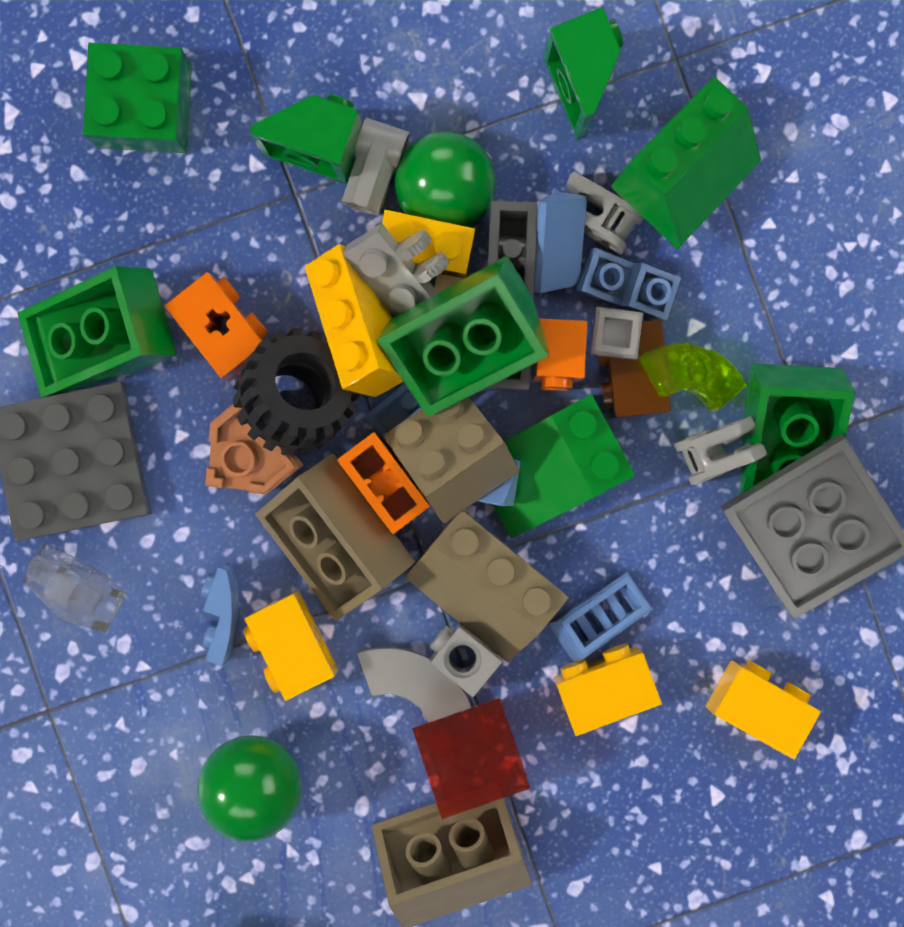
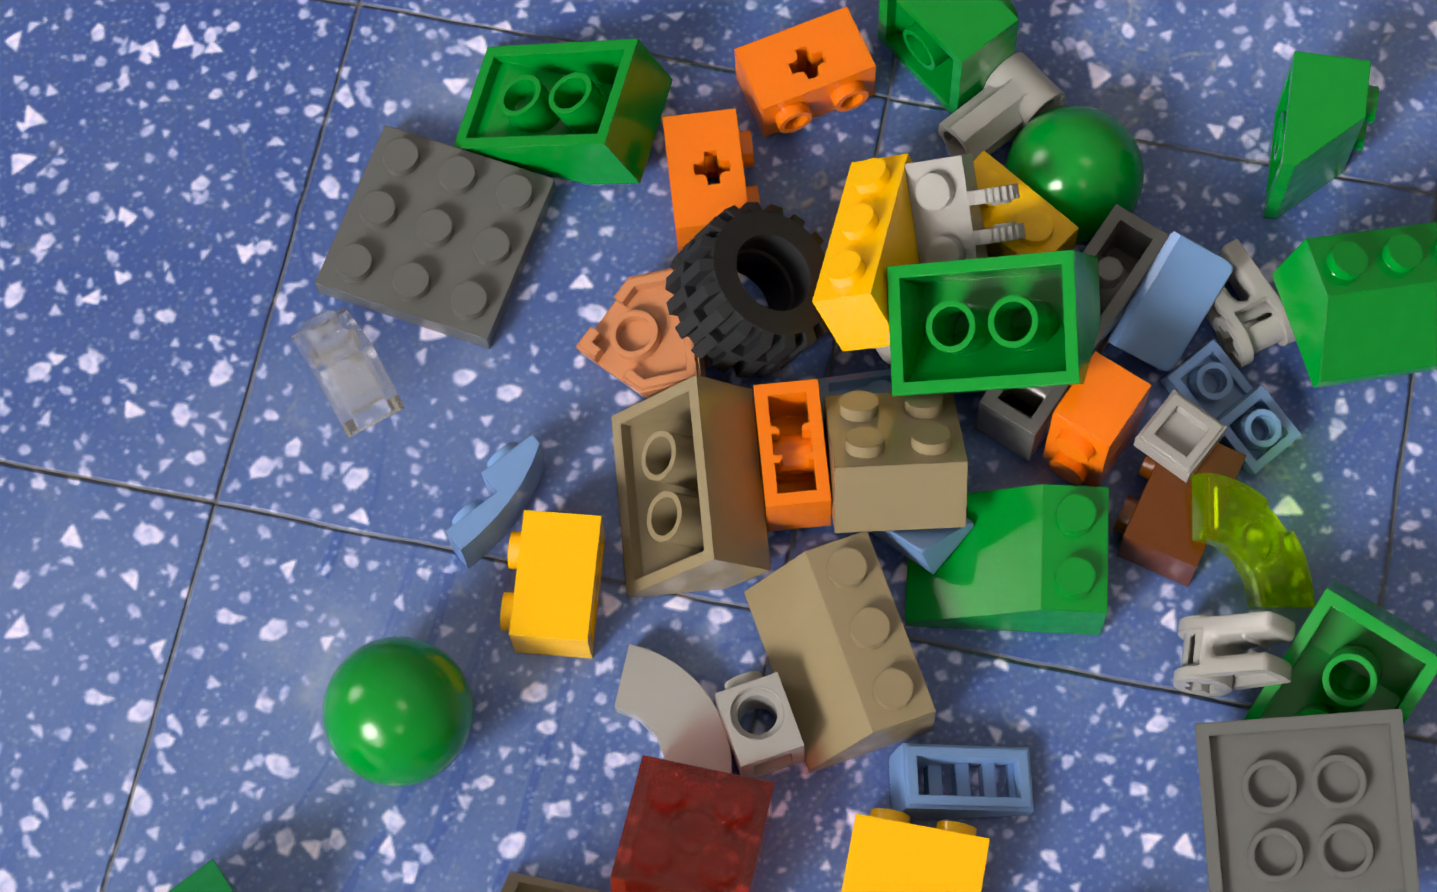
camera: 35 degrees right, 20 degrees down
none -> orange brick [734,6,876,137]

